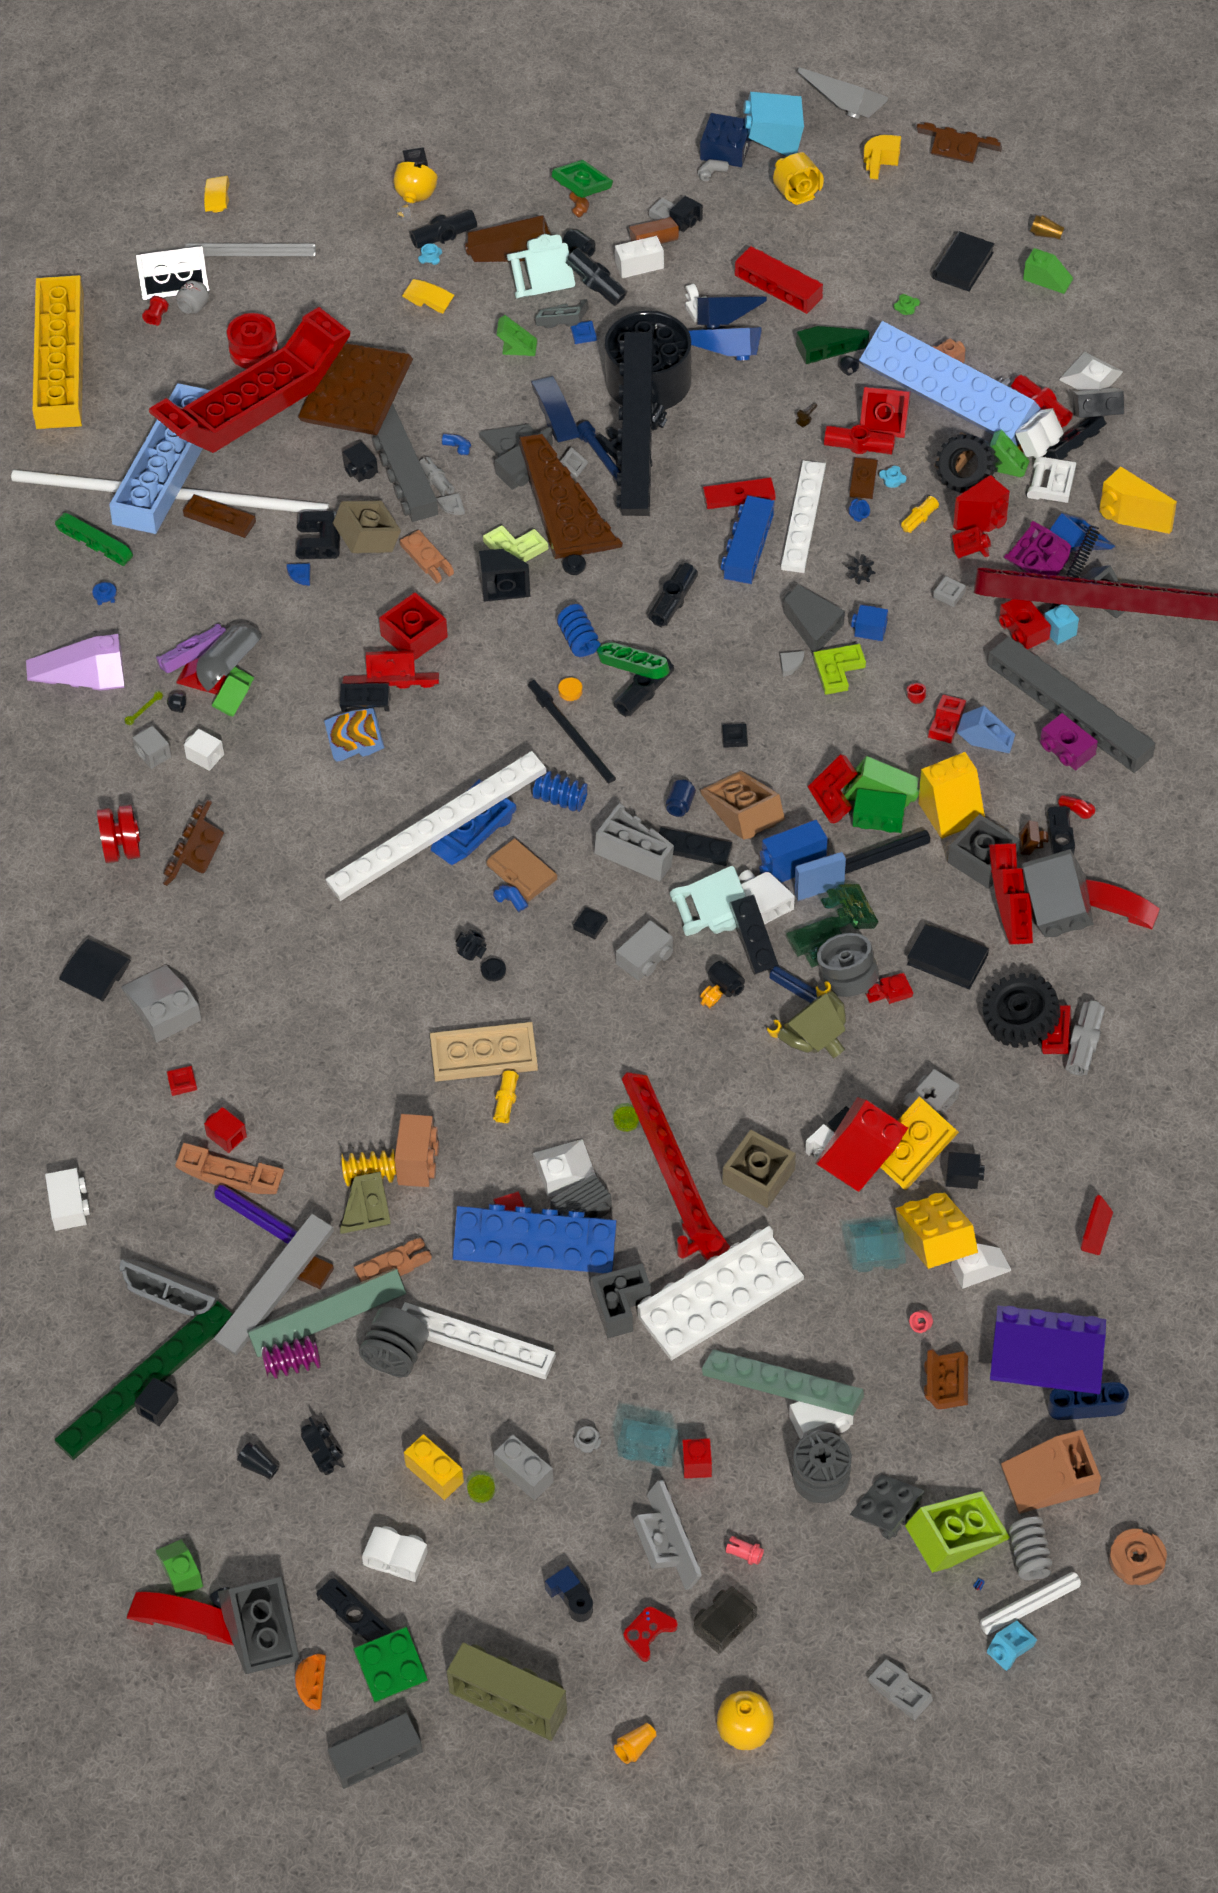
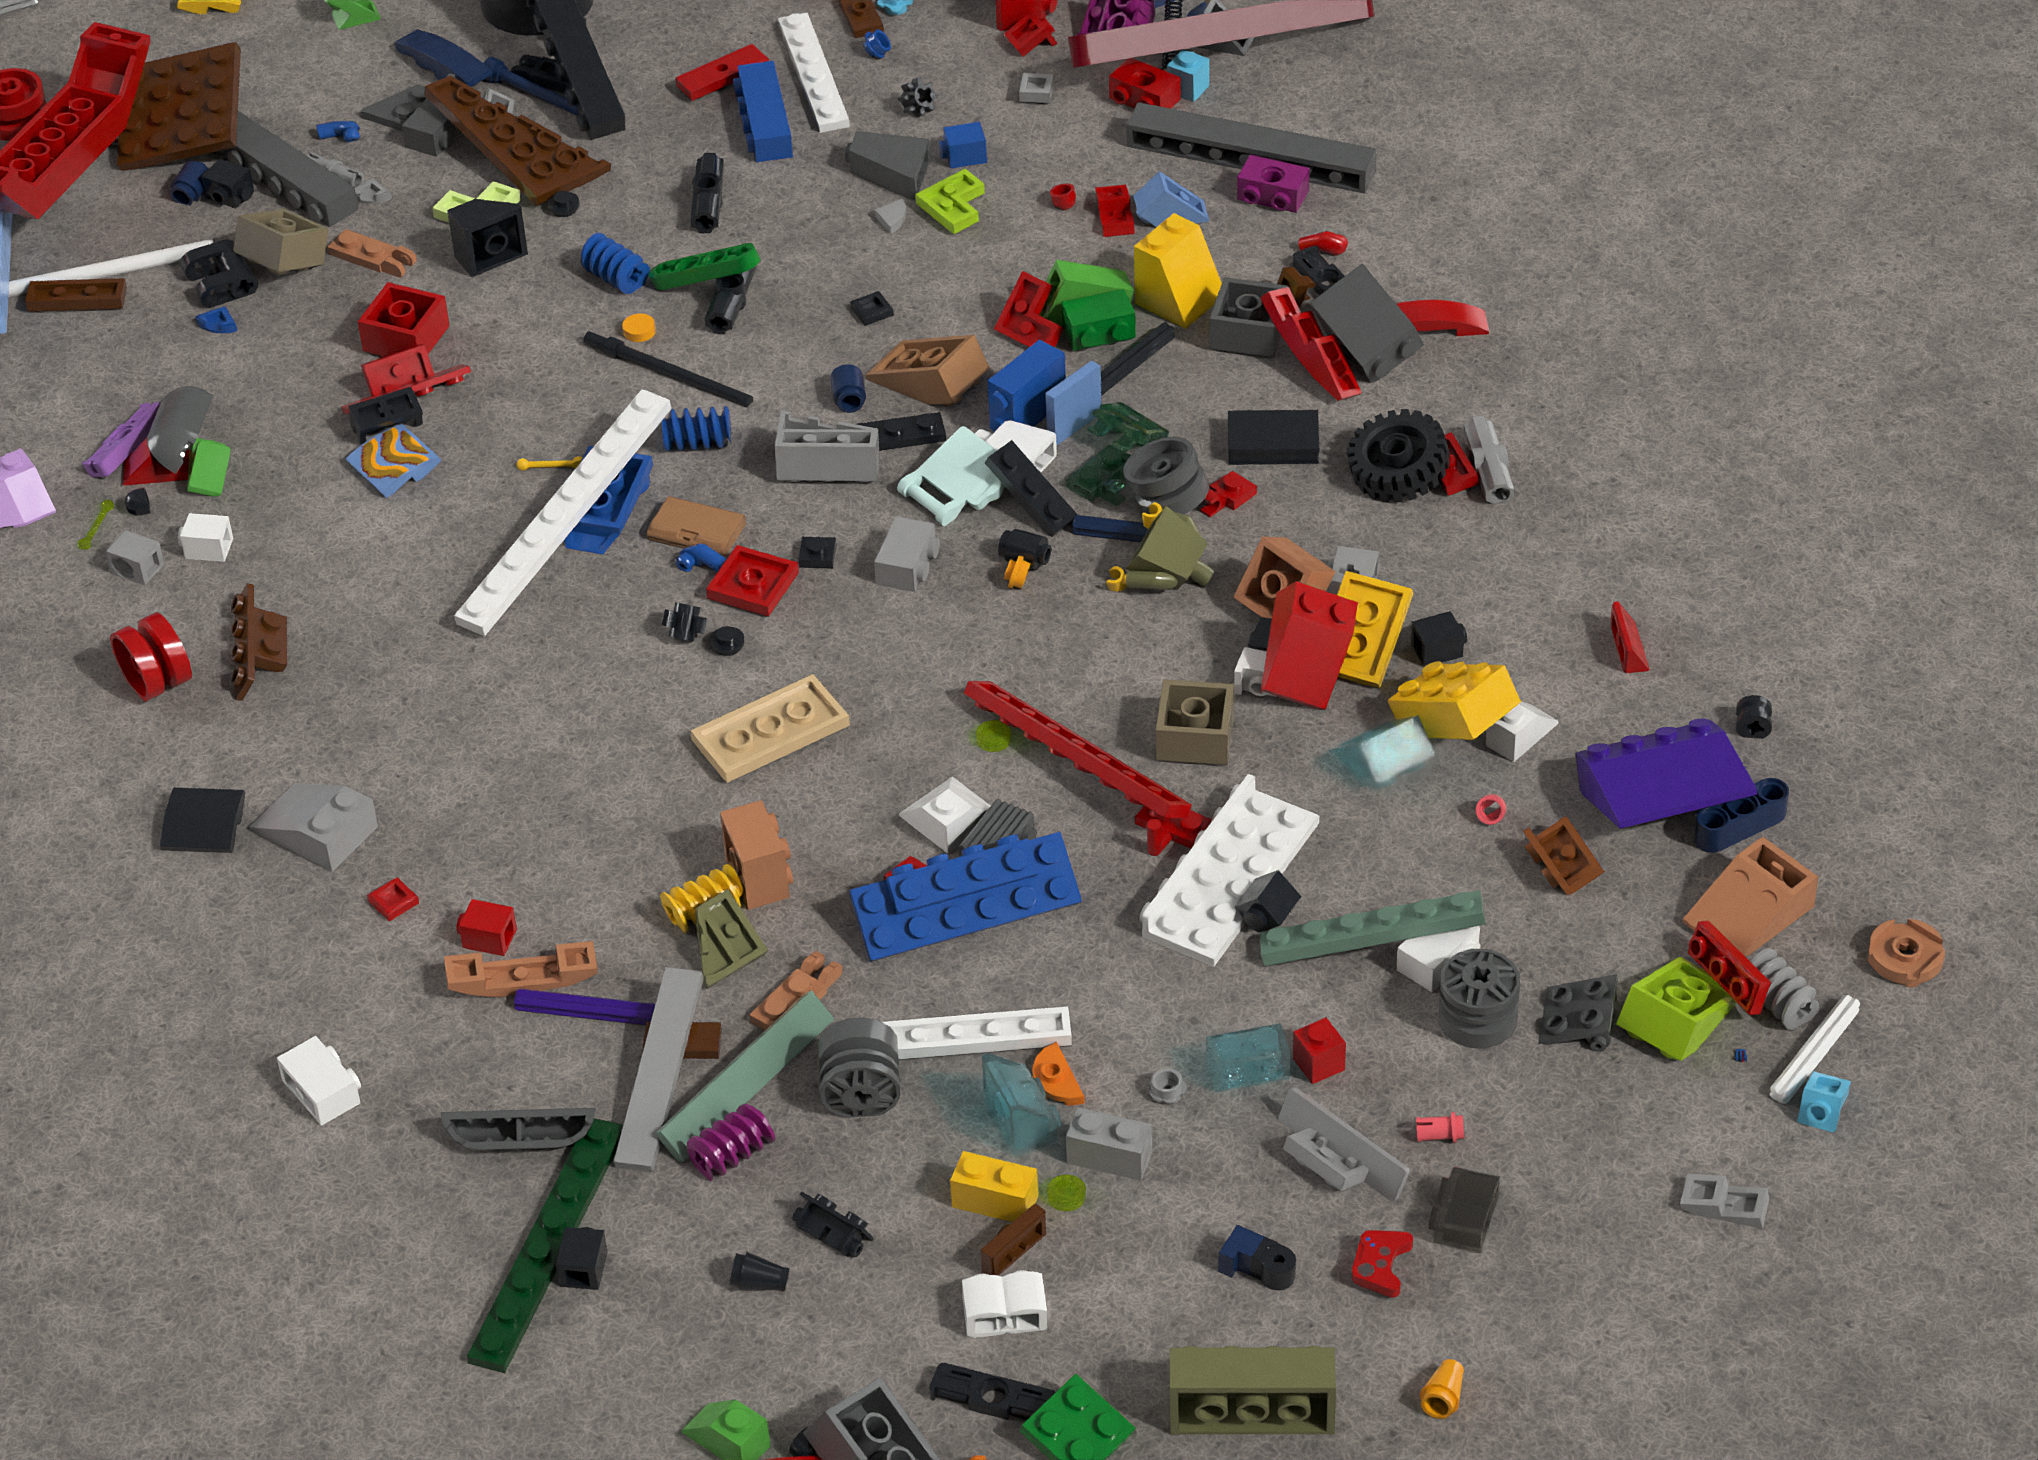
camera: 25 degrees left, 10 degrees down
yellow pin [493,1071,519,1123] -> none
dark grey brick [591,1263,651,1339] -> none
yellow cylinder [717,1691,774,1750] -> none
yellow axle [901,496,939,533] -> none
none -> dark blue brick [170,161,208,206]
none -> yellow hinge [516,456,583,471]
none -> red plate [706,545,799,617]
none -> reddish brown plate [980,1203,1046,1276]
none -> clear light blue slope [982,1053,1061,1157]
none -> orange plate [1032,1042,1085,1106]
none -> nougat brick [1234,537,1336,618]
none -> black brick [1234,870,1301,933]
none -> red tile [1688,921,1771,1015]
none -> black wheel [1736,695,1772,739]

